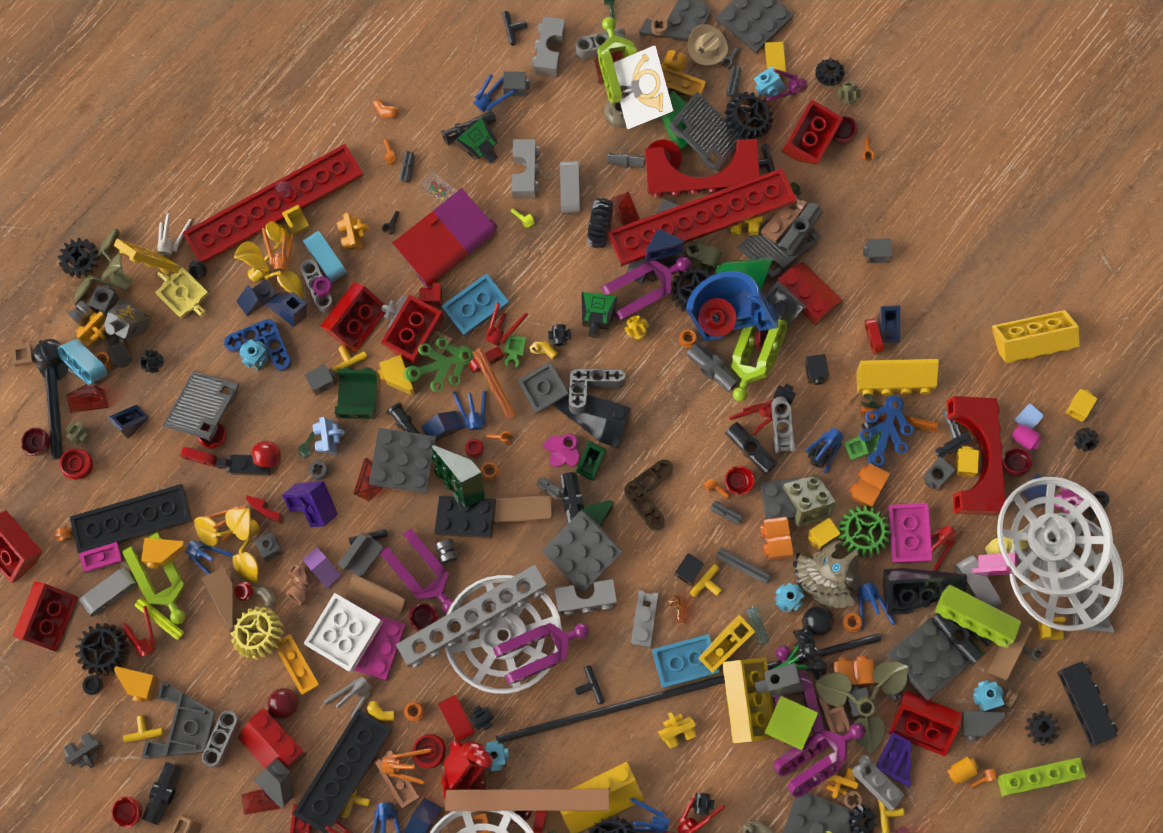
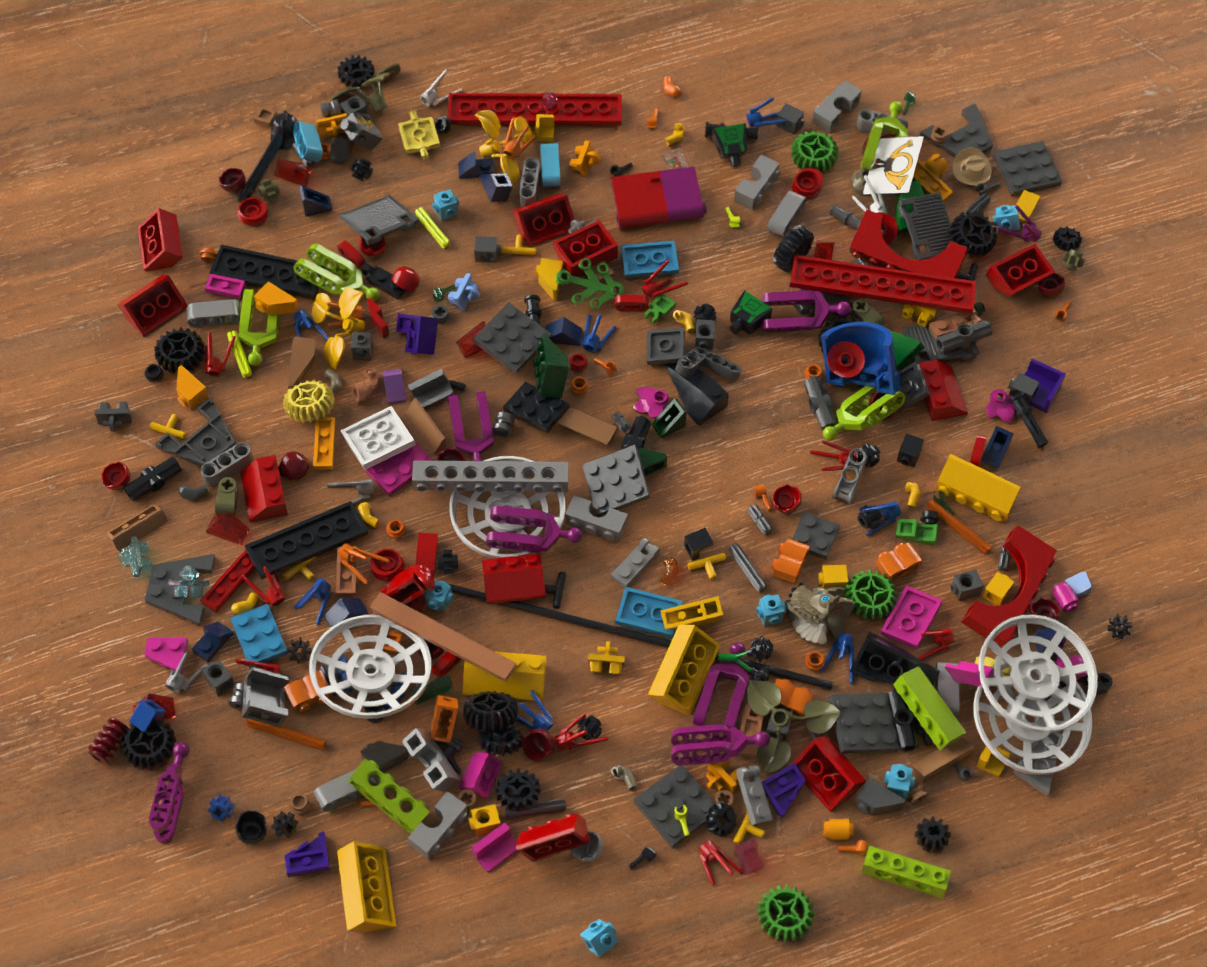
camera: 25 degrees right, 15 degrees down
yellow plate [114,239,181,274] -> none
blue beam [224,319,291,371] -> none
red plate [234,581,253,601] -> none
dark grey slope [254,758,294,809] -> none
magenta tile [313,277,333,297] -> none
dark green panel [334,367,378,419] -> none
dark grey piece [399,151,415,183] -> none
red panel [418,283,442,307] -> none
orange axle [472,348,516,419] -> none
black piece [502,11,528,46] -> none
yellow gear [624,315,650,339] -> none
dark brown beam [624,459,673,531] -> none
dark blue slope [645,229,684,262] -> none
black piece [725,422,777,475] -> none
clear light blue axle [746,606,769,645] -> none
dark grey torso [755,663,804,697] -> none
lime tile [765,696,818,750] -> none
olive bracket [783,475,836,527] -> none
black hair [802,606,834,636] -> none
blue plant [859,395,913,467] -> none
black axle [935,432,972,458] -> none
yellow slope [992,310,1080,363] -> none
black brick [1057,661,1118,747] -> none
yellow brick [1065,389,1098,422] -> none
none -> dark grey arm [178,485,209,501]
none -> olive piece [215,477,238,515]
none -> lime piece [294,244,380,302]
none -> neon yellow axle [415,207,450,249]
none -> red slope [482,553,546,604]
none -> yellow arm [665,123,685,146]
none -> dark grey brick [695,319,715,349]
none -> bright green gear [791,130,839,173]
none -> red piece [792,168,823,199]
none -> white plant [852,175,887,214]
none -> yellow arm [905,482,920,508]
none -> dark pink plate [986,389,1017,424]
none -> black pin [1009,393,1049,448]
none -> dark purple panel [1025,359,1066,413]

